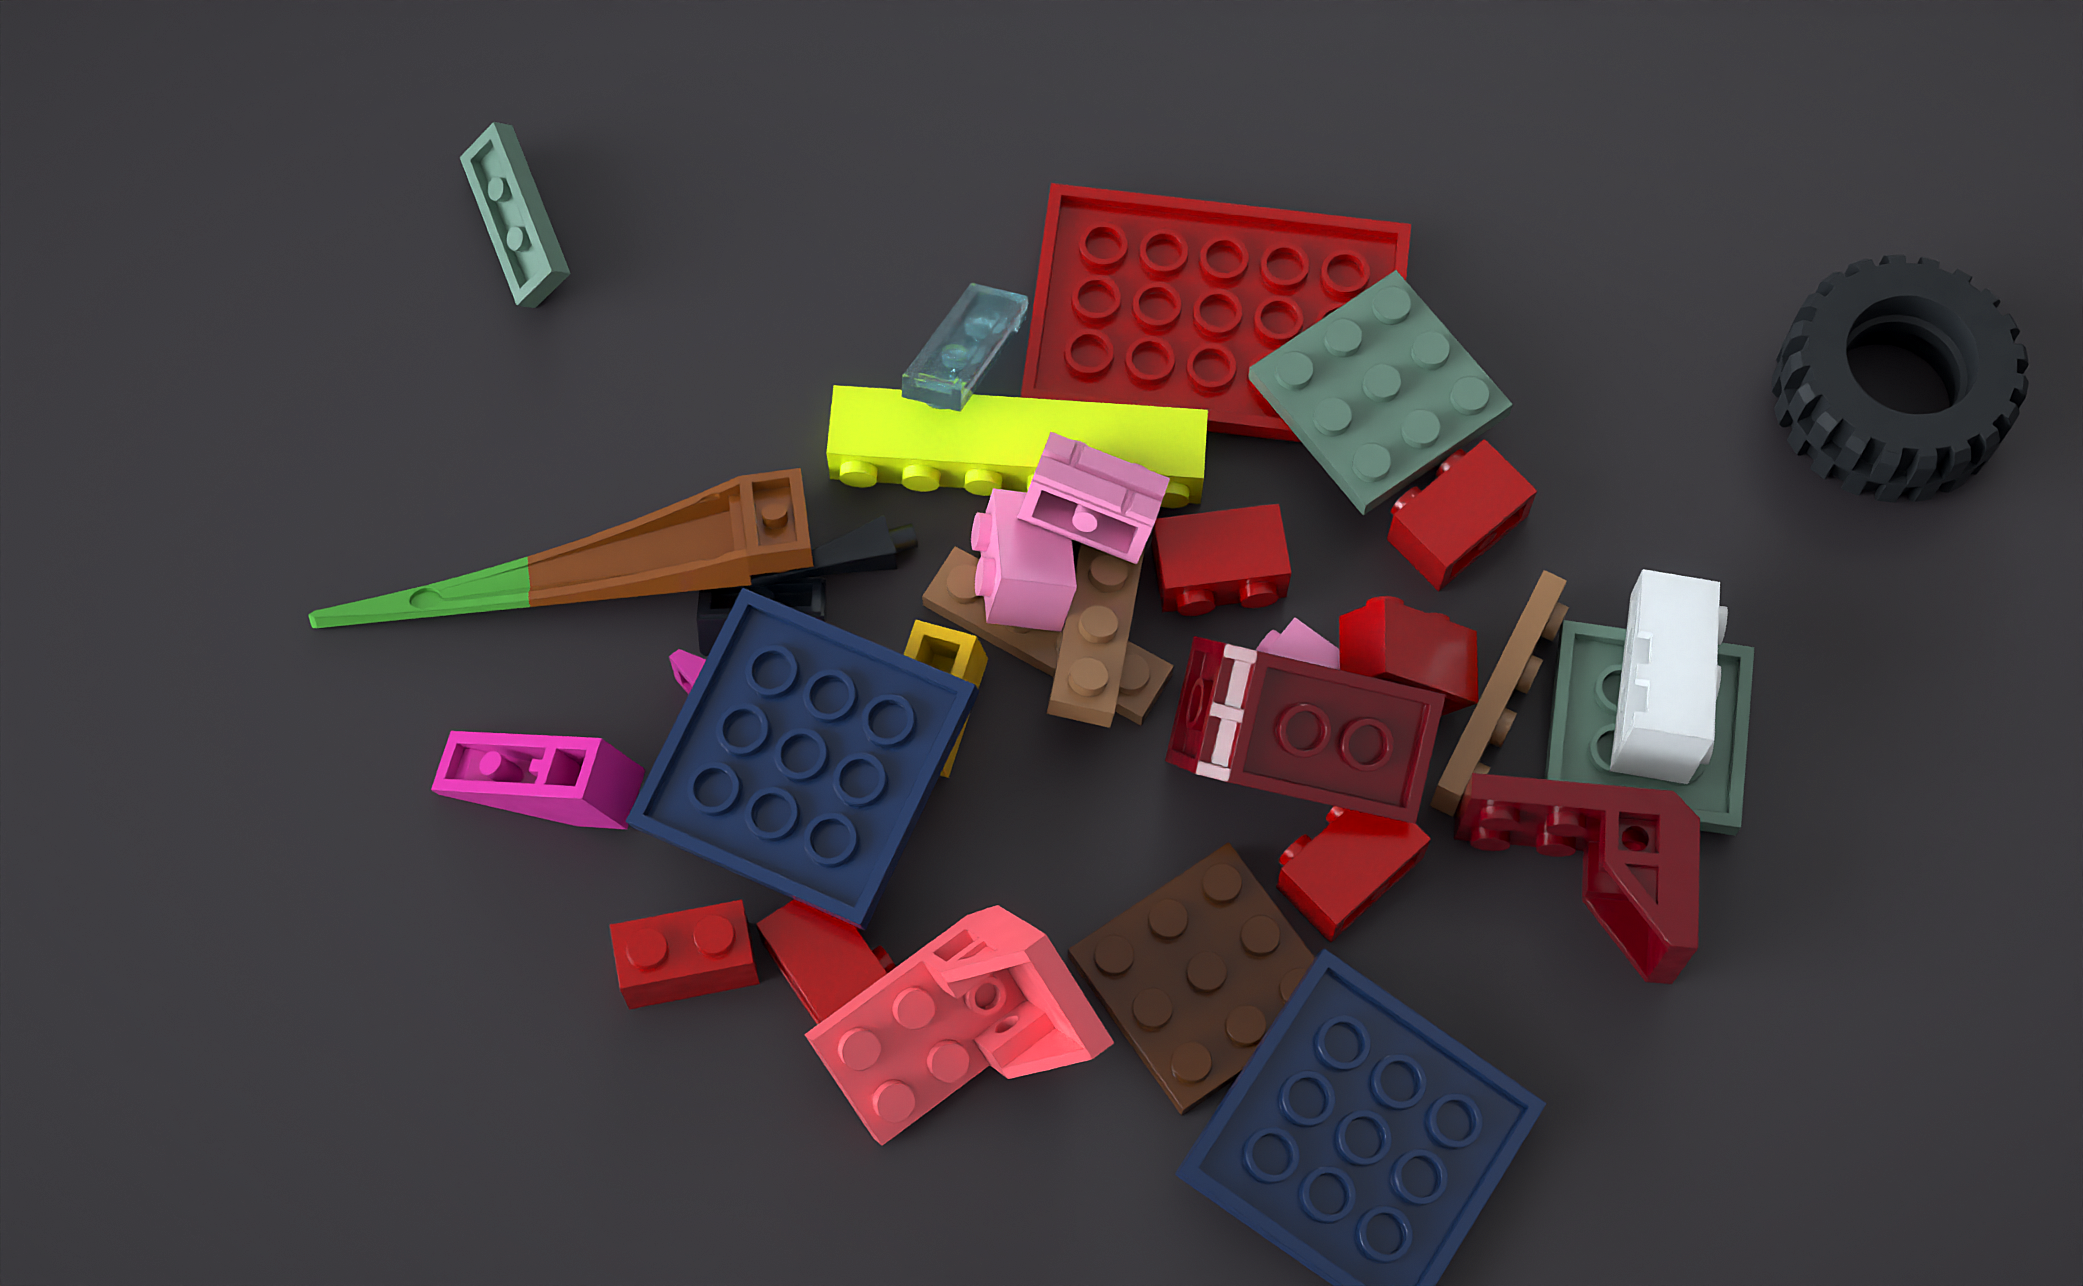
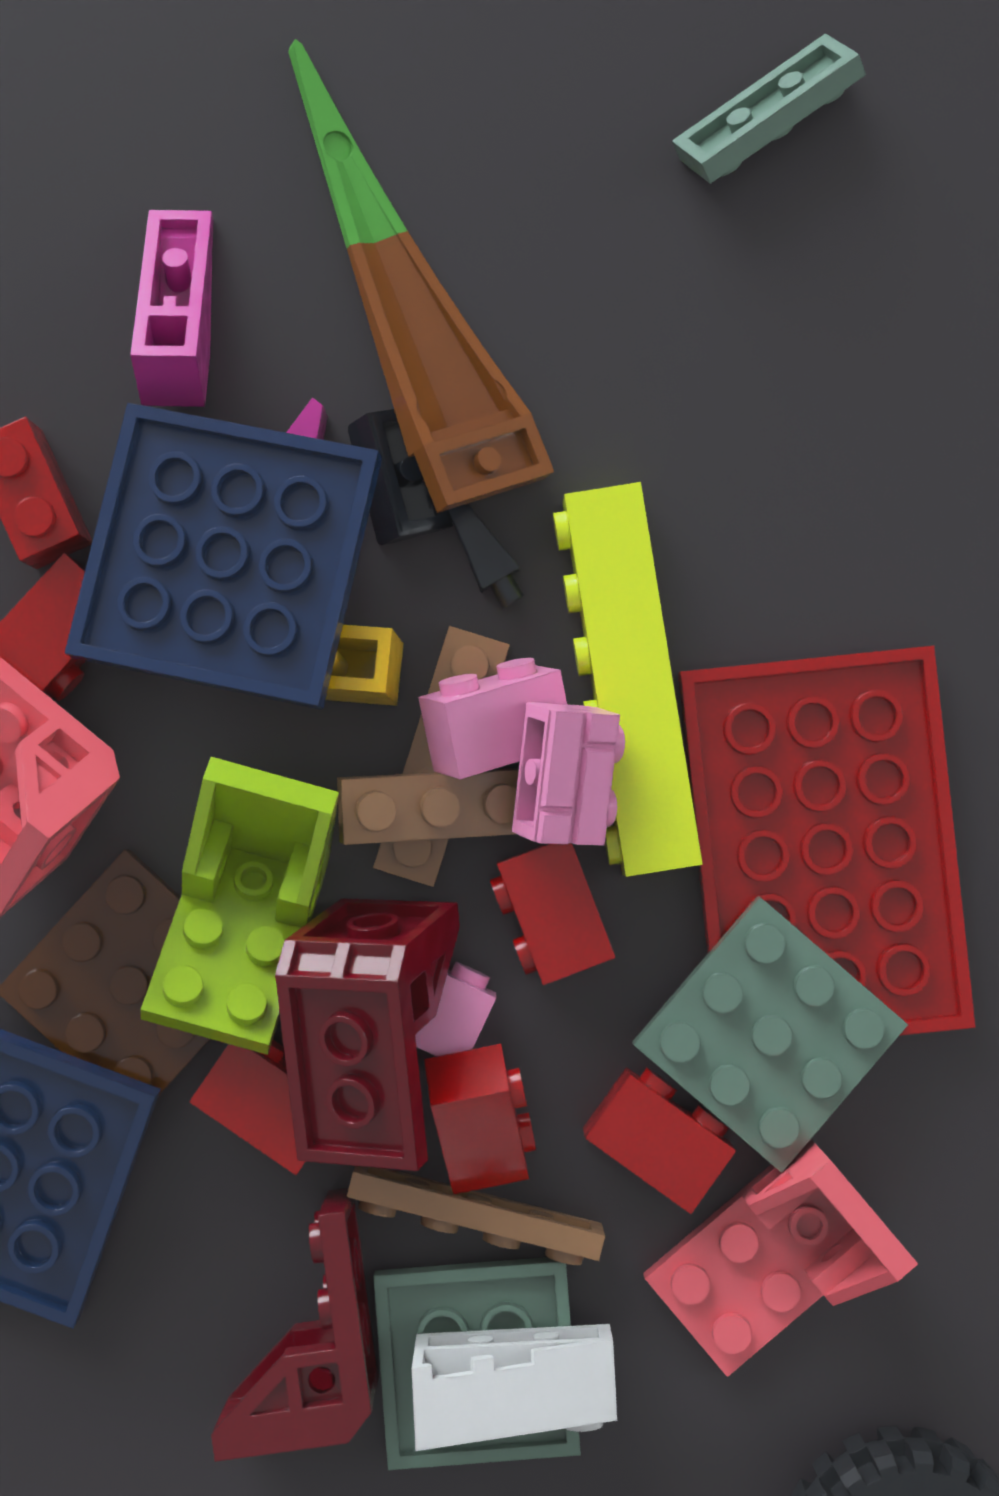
camera: 75 degrees right, 20 degrees up
clear light blue plate [902,283,1028,412] -> none
none -> lime bracket [141,757,339,1055]
none -> coral bracket [643,1139,918,1377]

